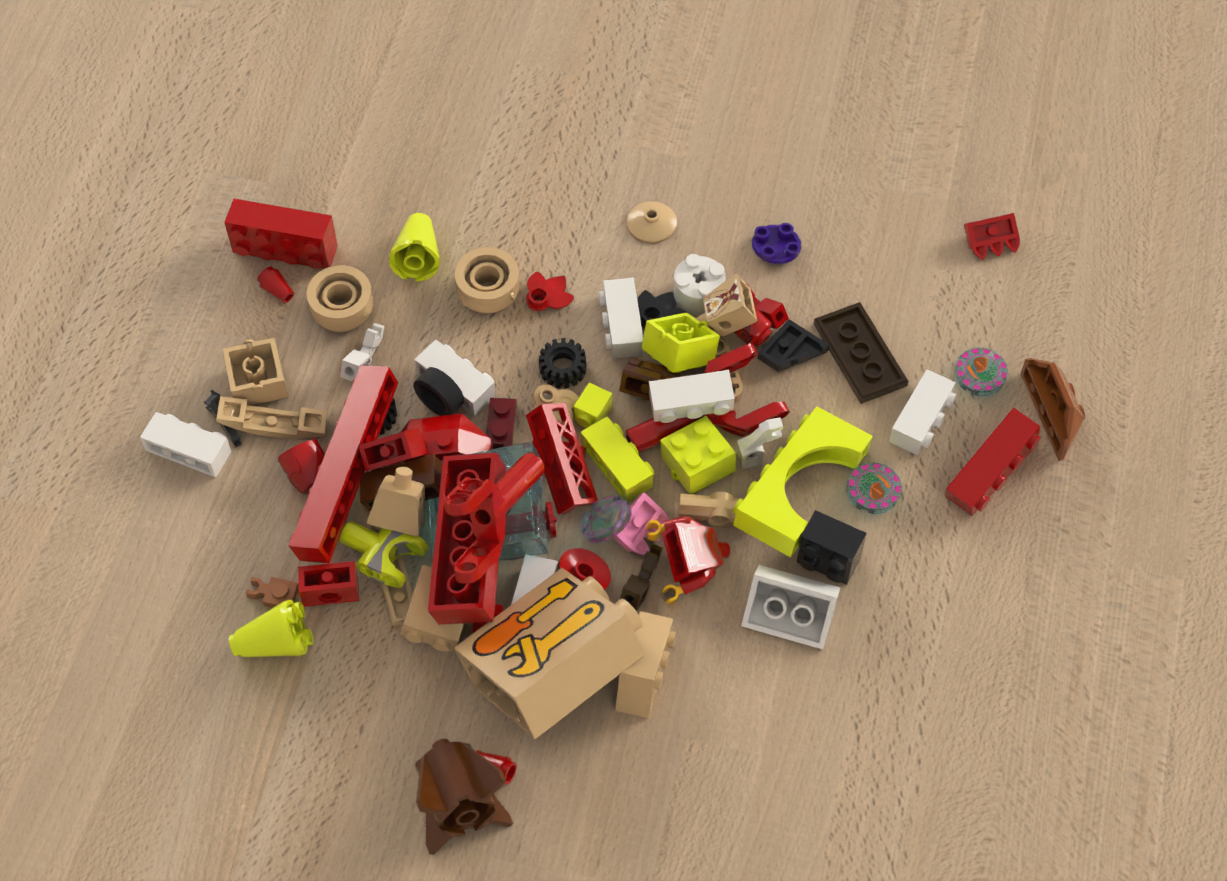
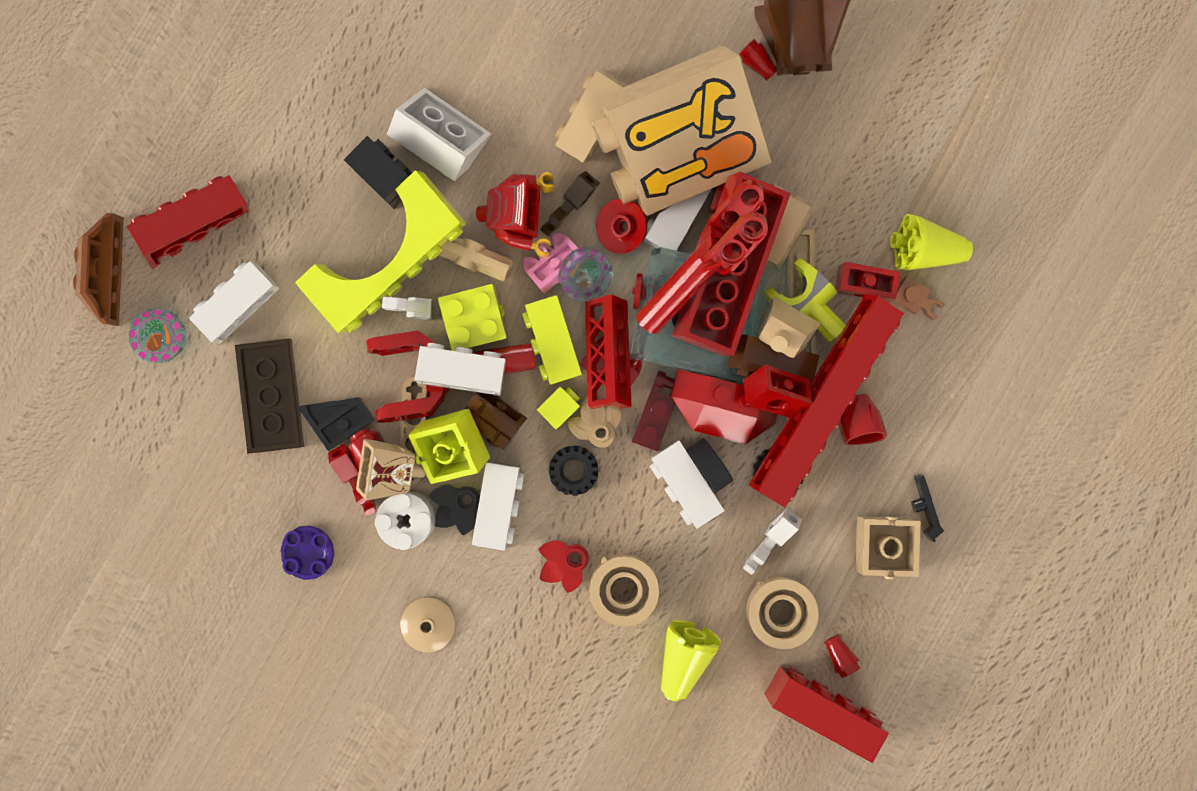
camera: 165 degrees left, 30 degrees up
white brick [140,412,231,477] -> none
tan slope [216,396,328,439] -> none
clear light blue tile [847,462,902,514] -> none
red plate [964,213,1020,260] -> none

